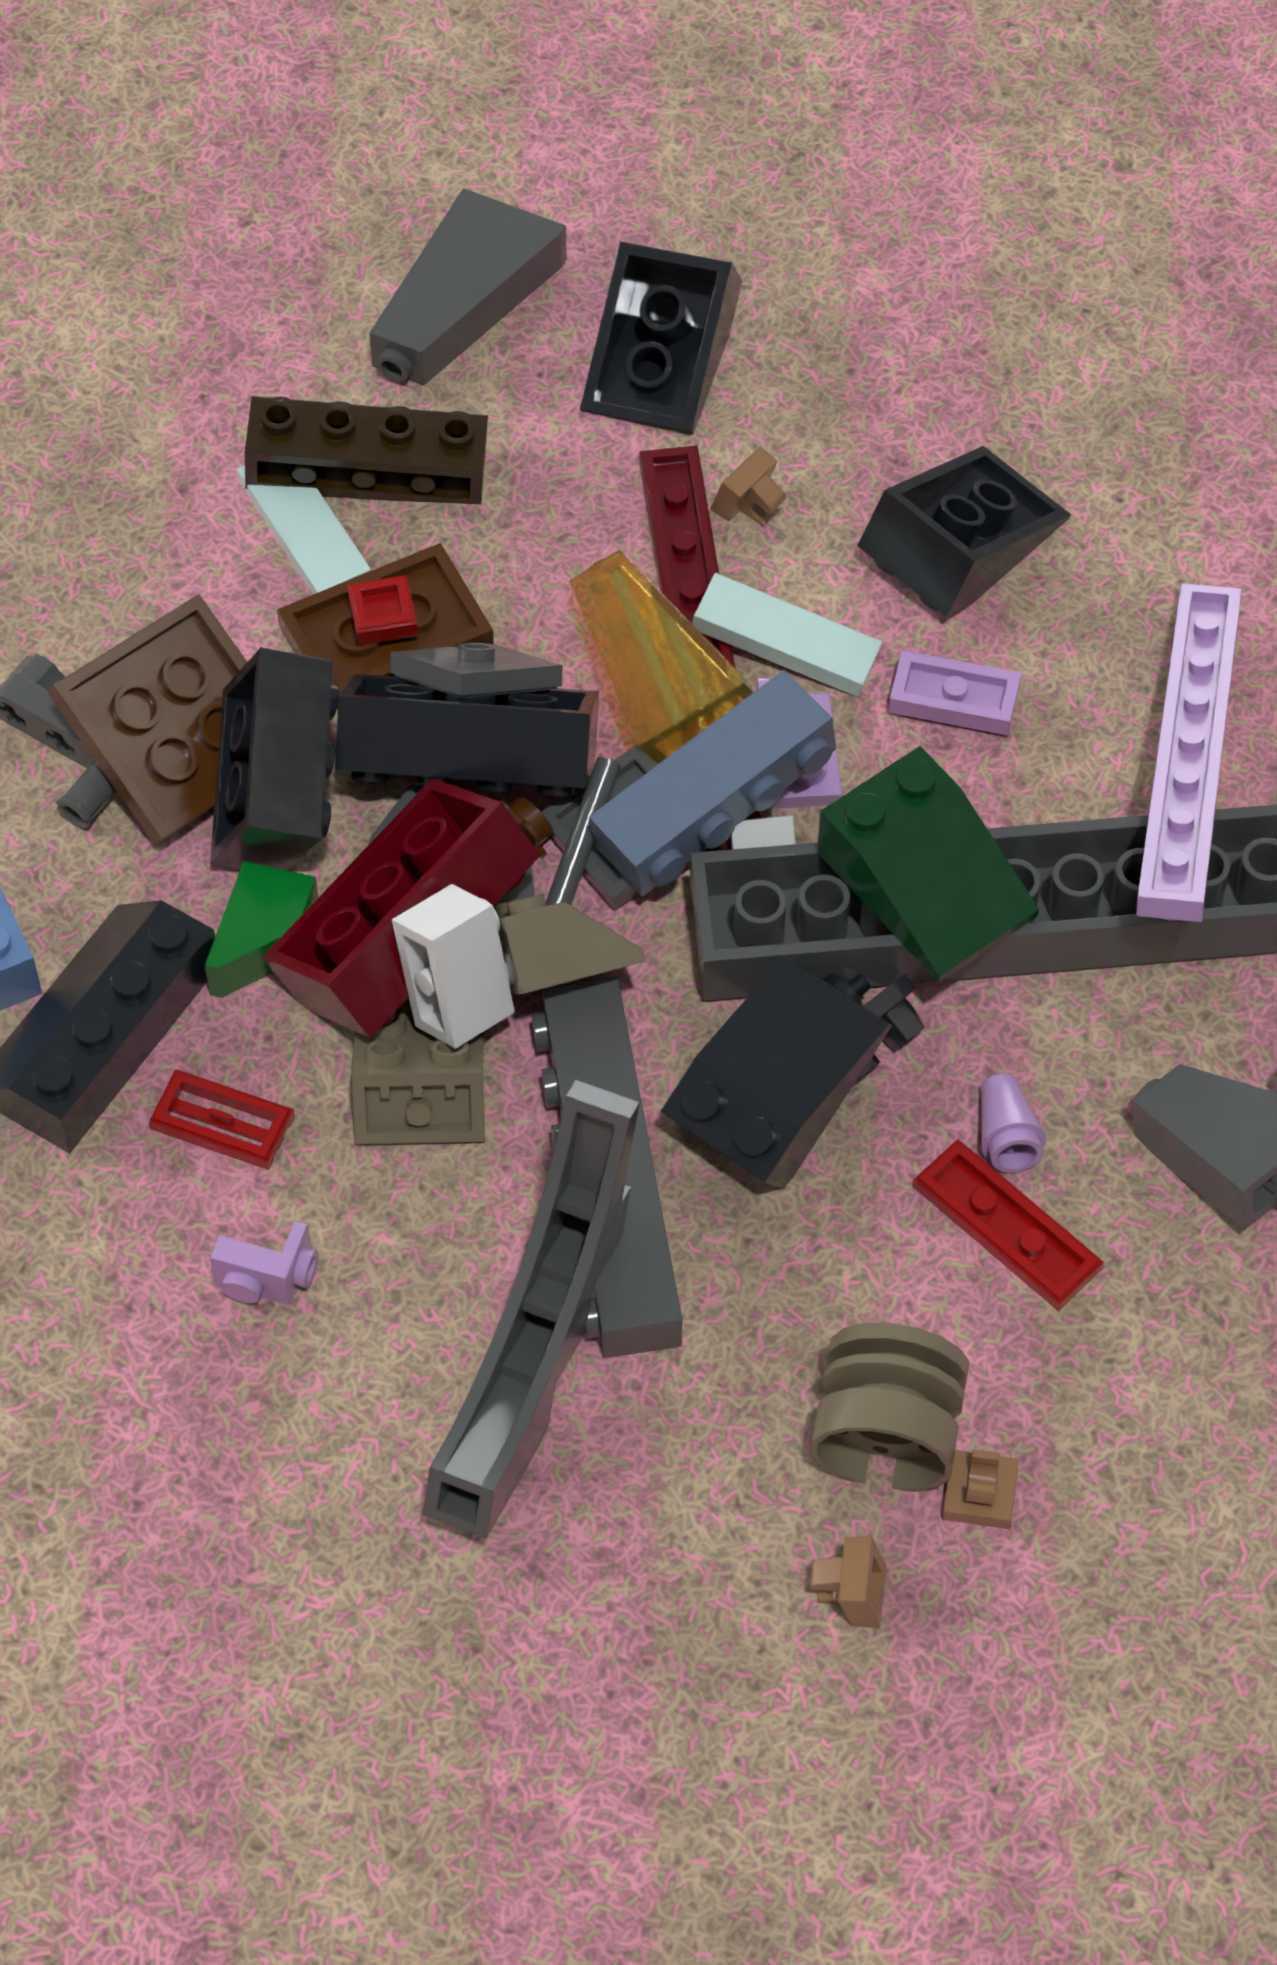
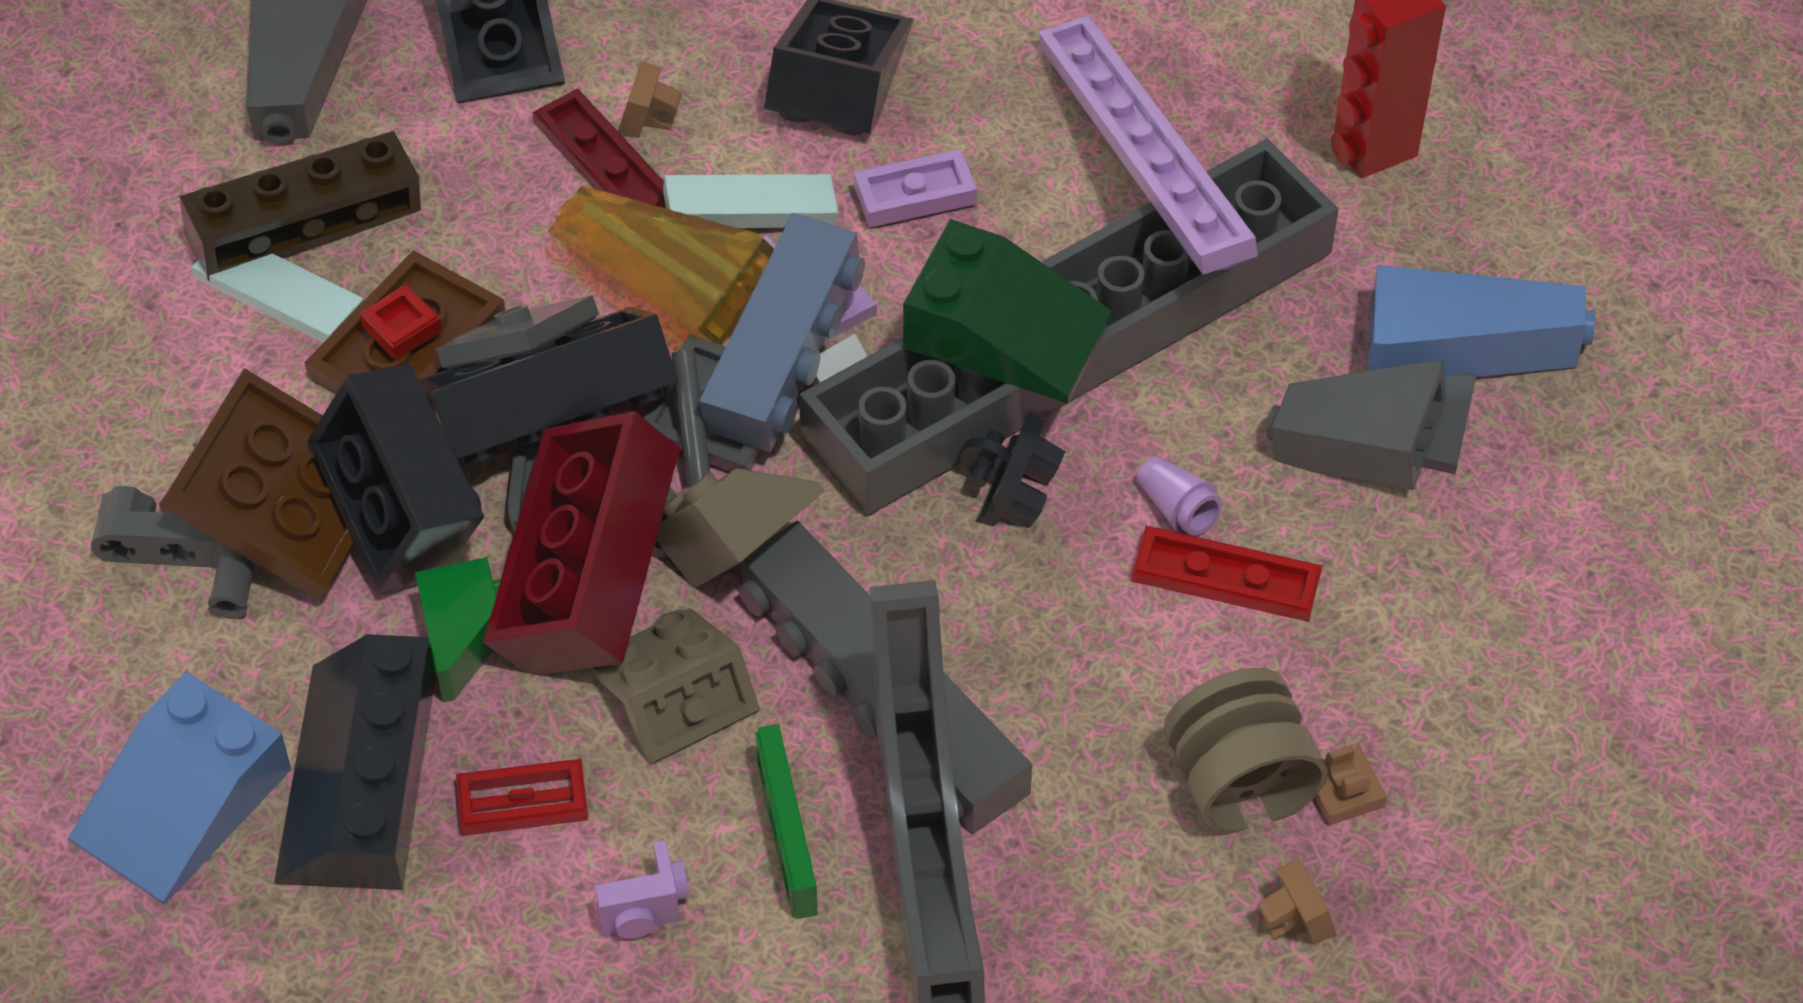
camera: 30 degrees left, 5 degrees down
white brick [392,884,515,1049] -> none
black slope [661,955,892,1189] -> none
none -> green tile [755,724,818,919]

